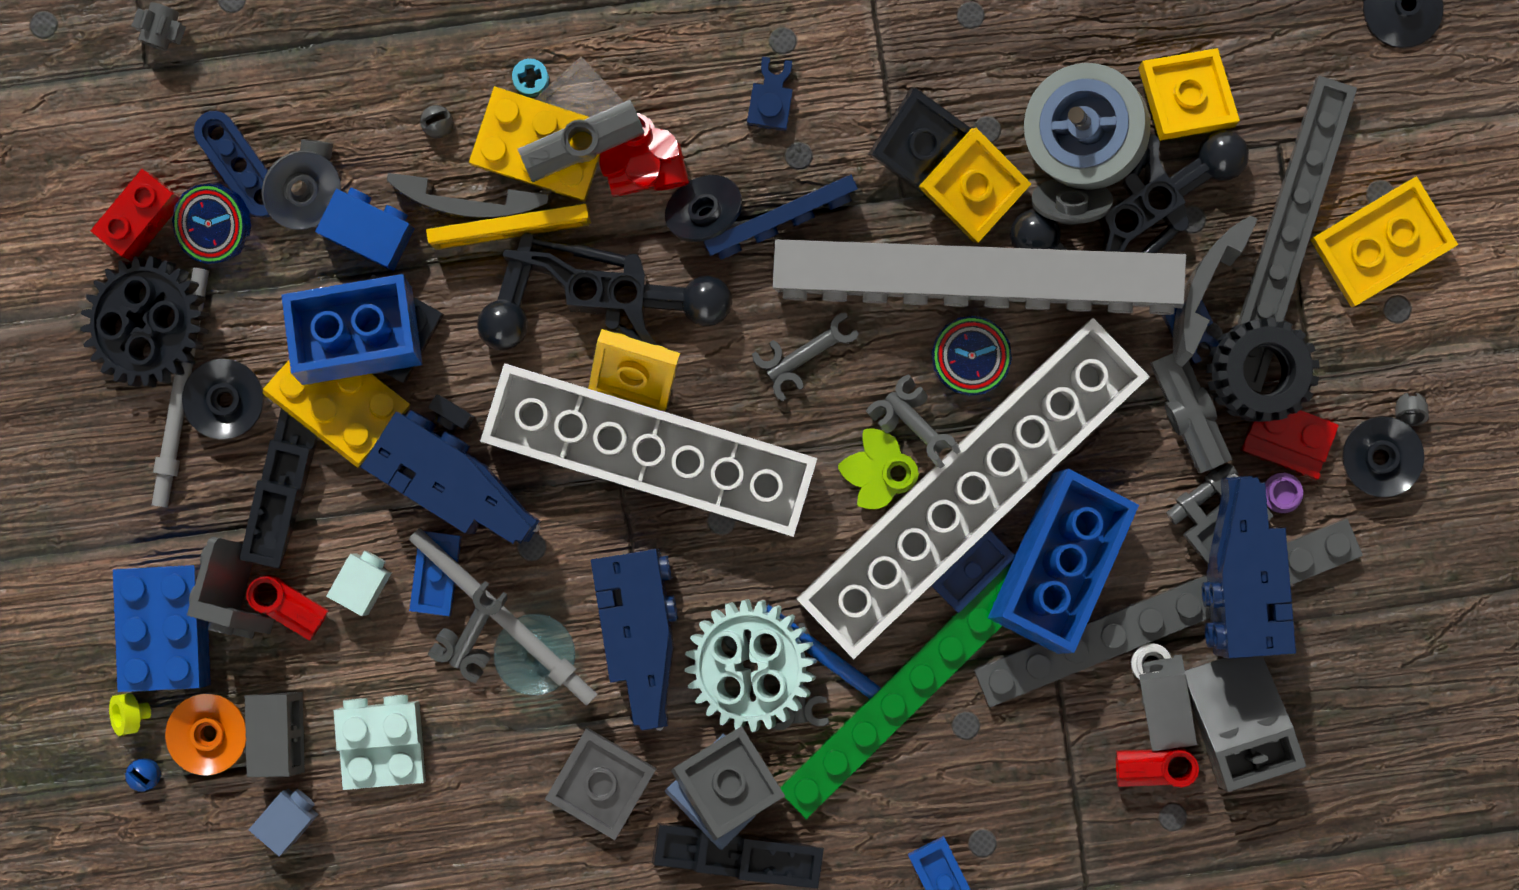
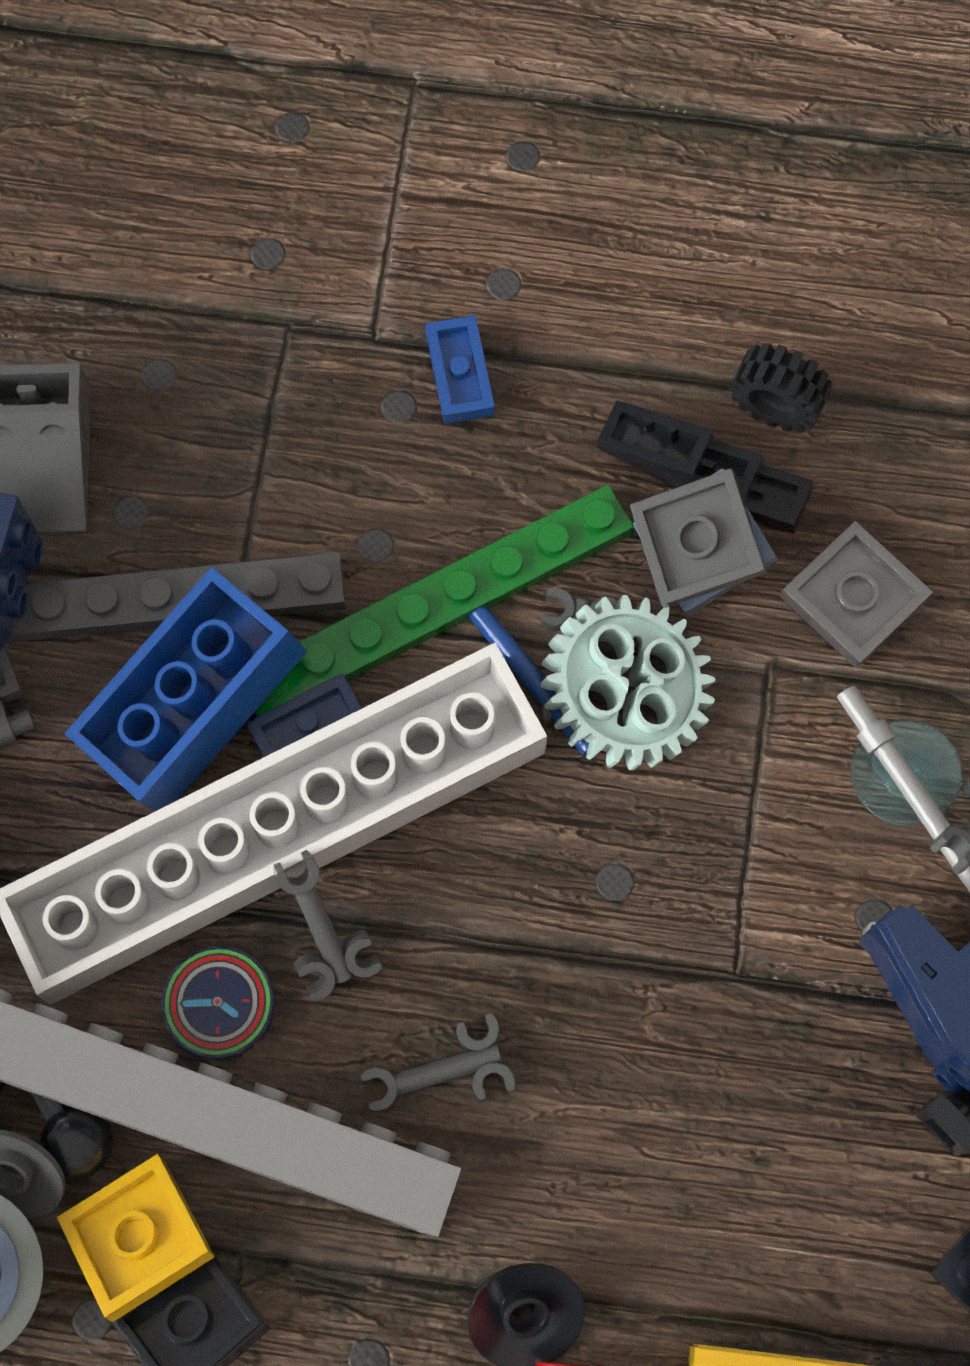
camera: 165 degrees left, 15 degrees down
black piece [477,232,732,350] -> none
white brick [480,363,817,537] -> none
yellow plate [588,329,680,412] -> none
dark blue piece [590,549,678,730] -> none
dark blue plate [703,174,858,260] -> none
lime plate [838,429,919,509] -> none
red piece [1115,747,1199,788] -> none
white plate [1131,643,1171,680] -> none
dark grey hinge [1139,654,1197,751] -> none

